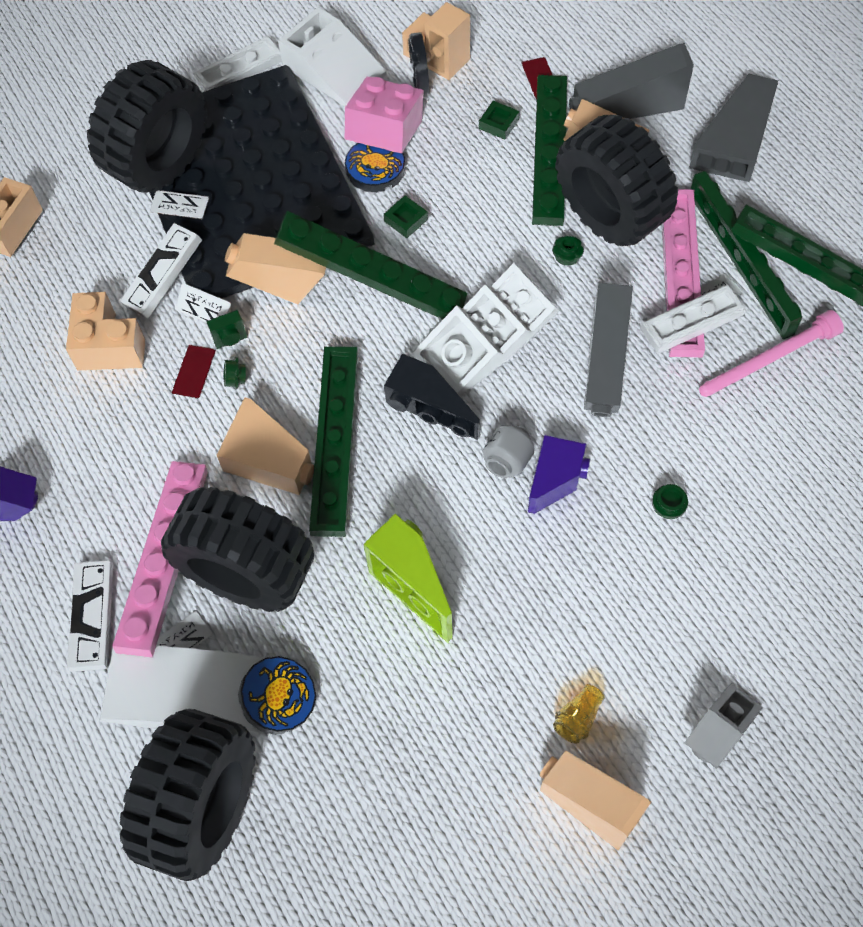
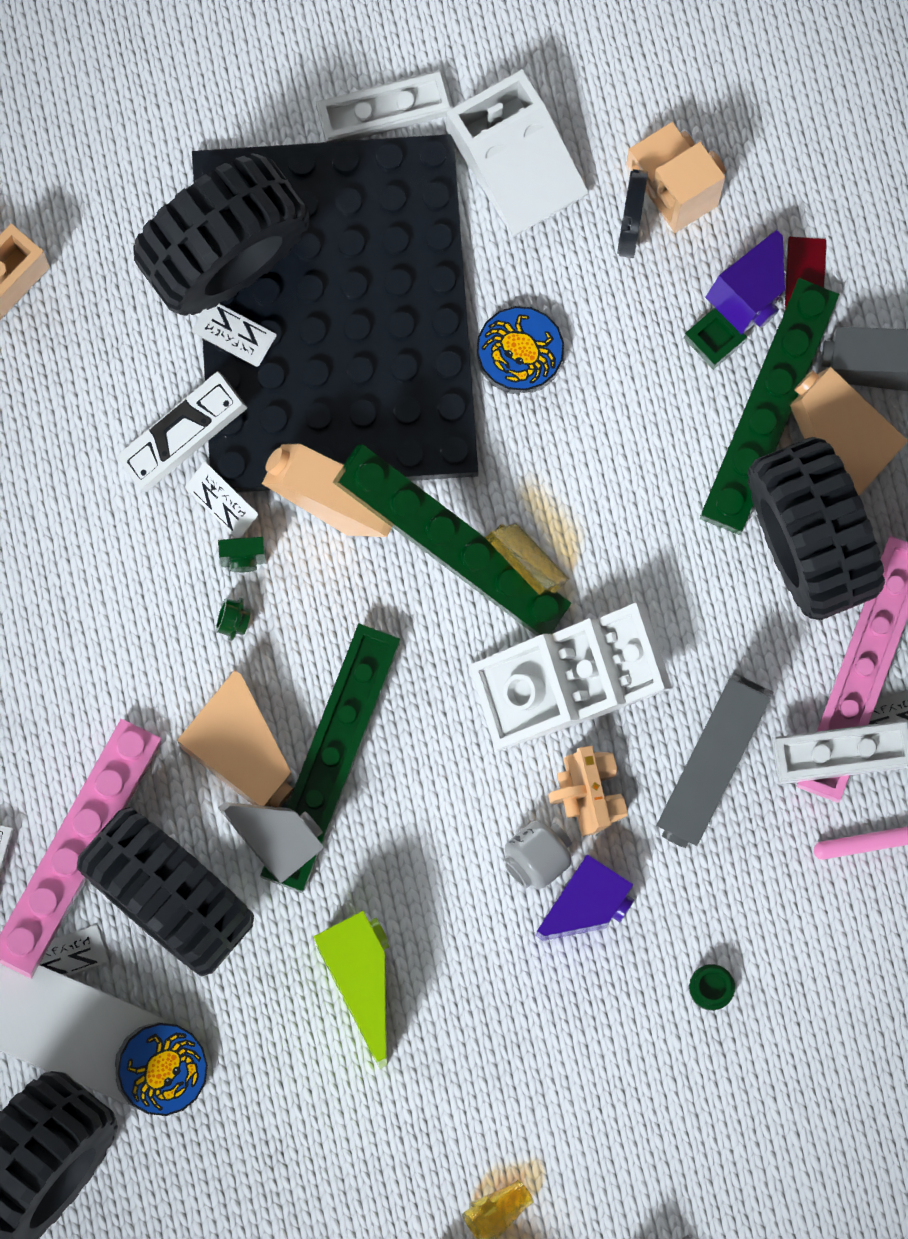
camera: 15 degrees right, 15 degrees up
light nougat brick [66,292,145,370] -> none
dark red sticker [172,345,216,398] -> none
bright pink brick [345,76,424,154] -> none
dark green plate [383,195,428,238] -> none
black slope [384,354,480,440] -> none
dark green plate [552,236,584,266] -> none
none -> light grey slope [218,802,324,883]
none -> clear yellow piece [485,523,570,595]
none -> light nougat hips [548,746,628,837]
none -> dark purple slope [705,229,785,334]

